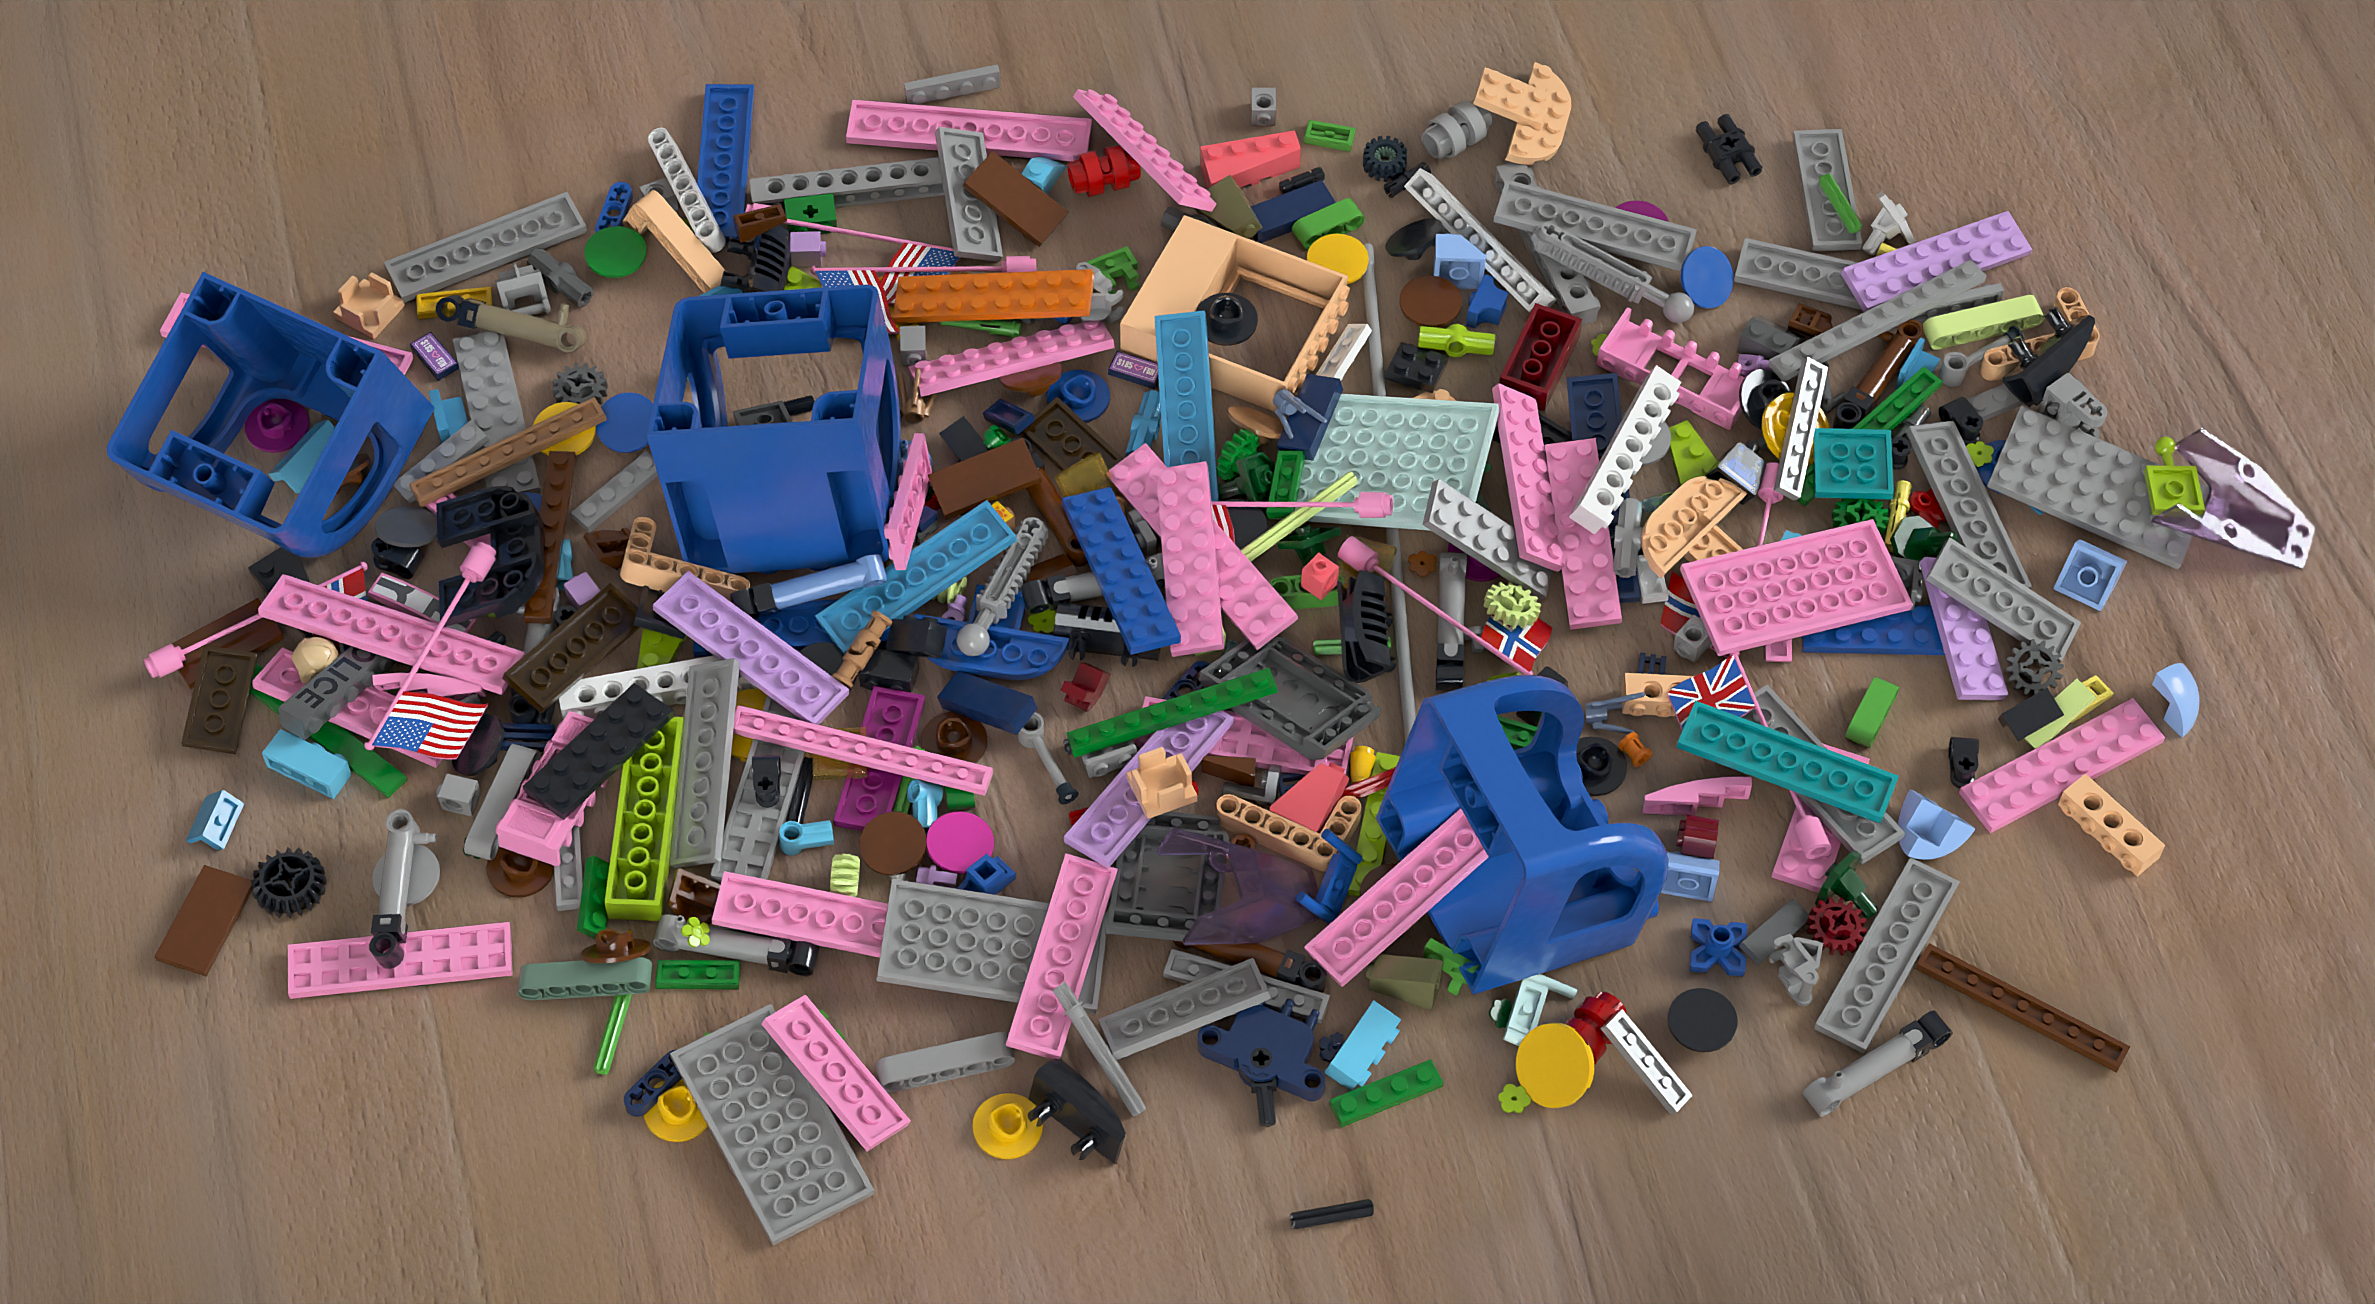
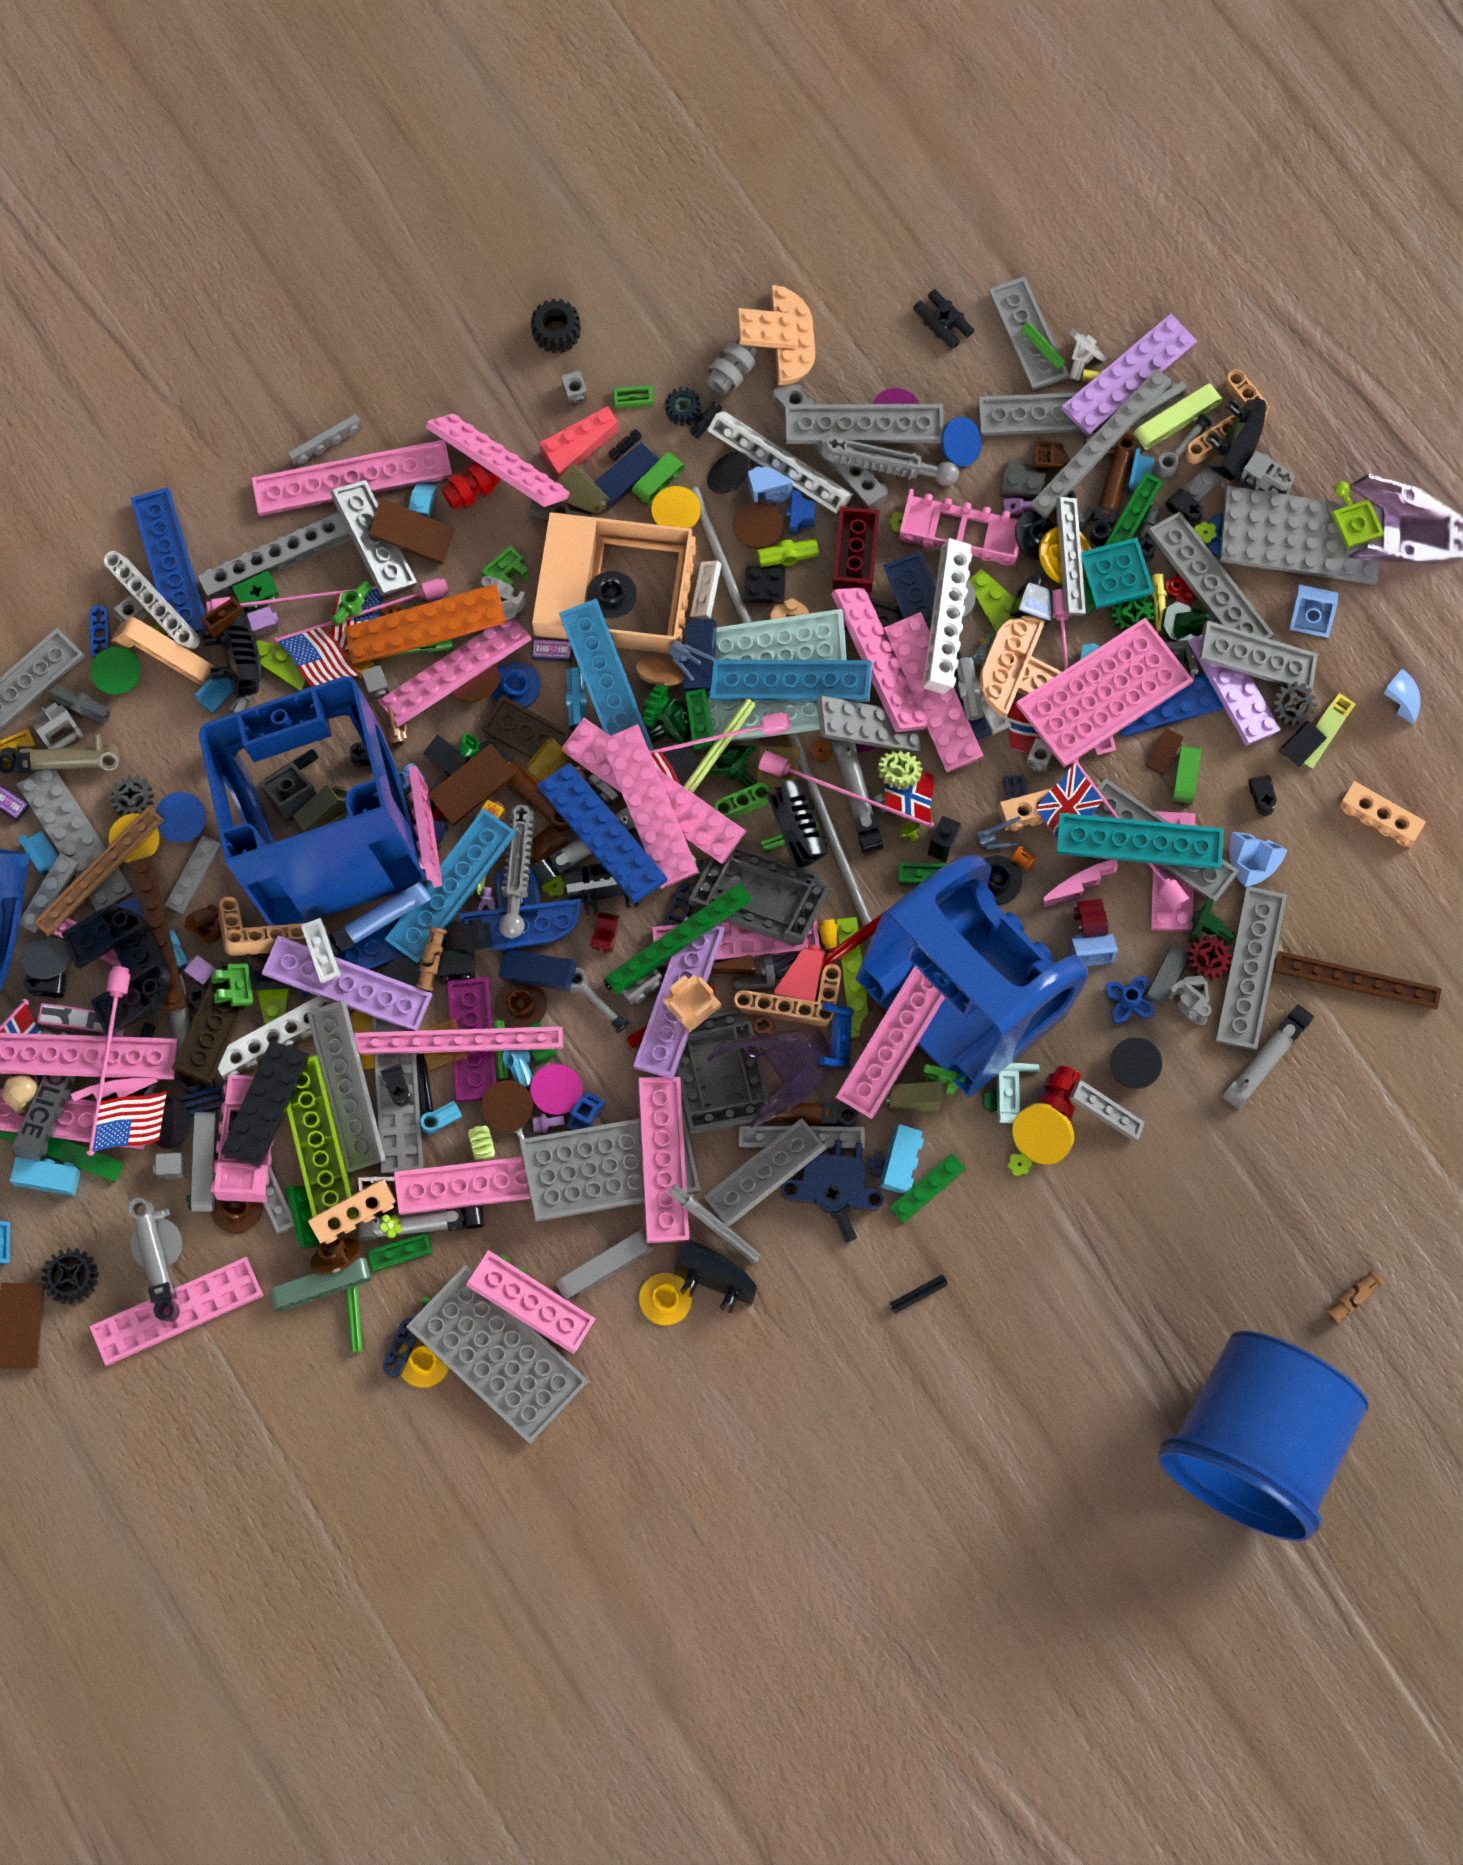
camera: 15 degrees left, 15 degrees up
dark blue tile [982,399,1035,435] -> none
coral brick [1301,553,1339,600] -> none
bright pink plate [1959,698,2165,834] -> none
none -> bright green plate [211,964,253,1006]
none -> white plate [301,918,341,983]
none -> light nougat brick [308,1178,396,1244]
none -> bright green axle [331,581,372,626]
none -> black tyre [531,299,581,353]
none -> dark azure plate [710,660,873,702]
none -> reddish brown slope [1146,728,1184,775]

